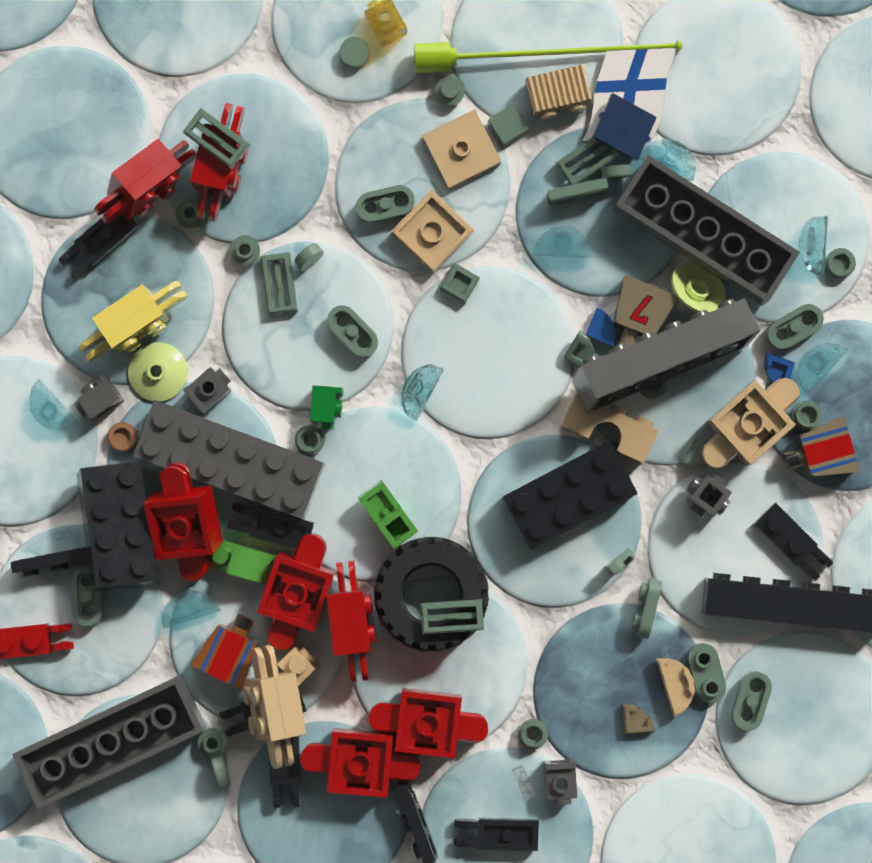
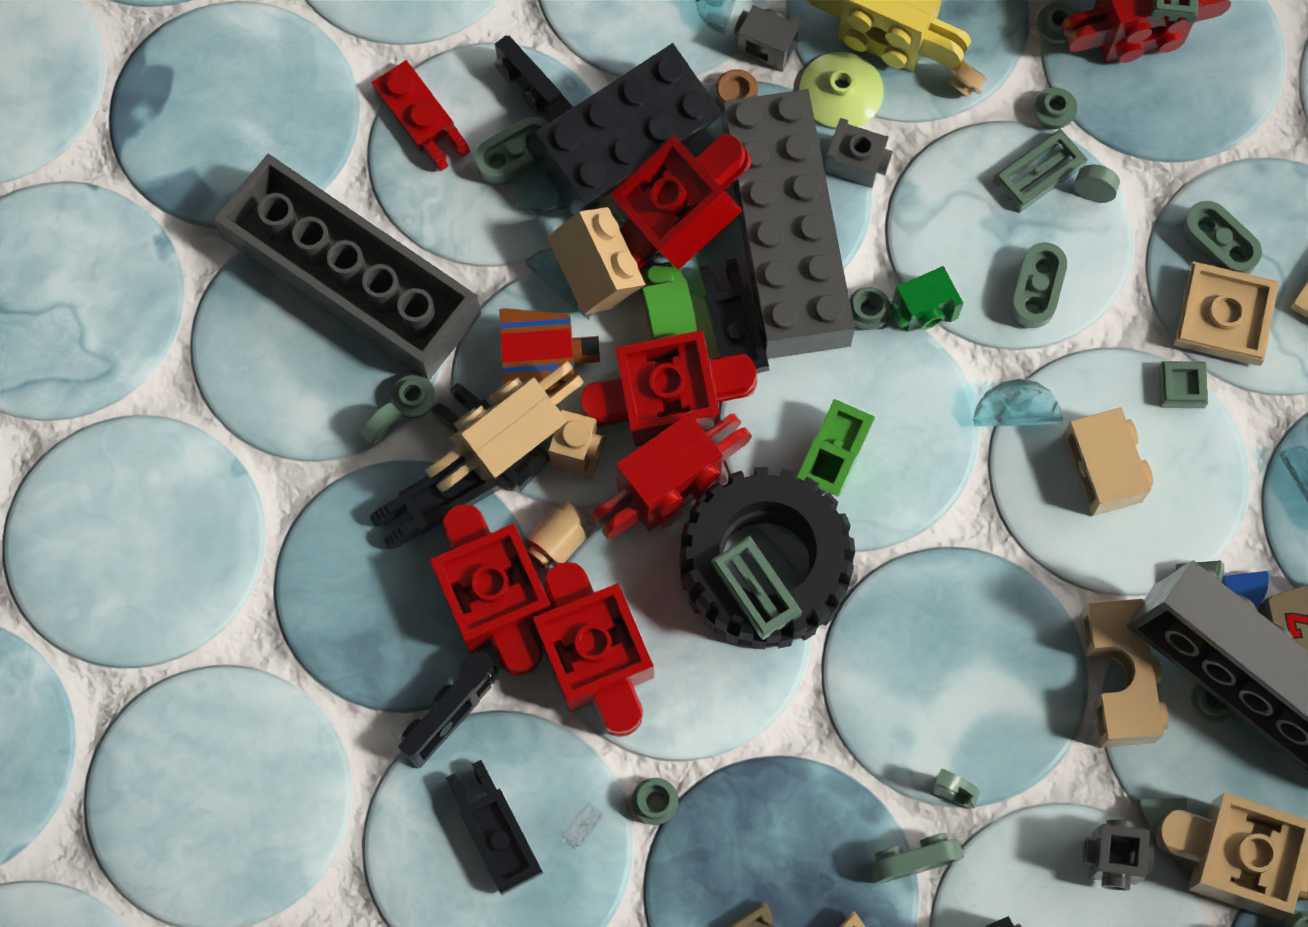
camera: 60 degrees right, 15 degrees down
black brick [502,440,638,550] -> none
dark grey brick [544,759,577,805] -> none
none -> tan brick [525,502,592,570]
none -> tan brick [547,207,646,315]
none -> tan plate [947,60,987,97]
none -> tan brick [1063,407,1153,516]

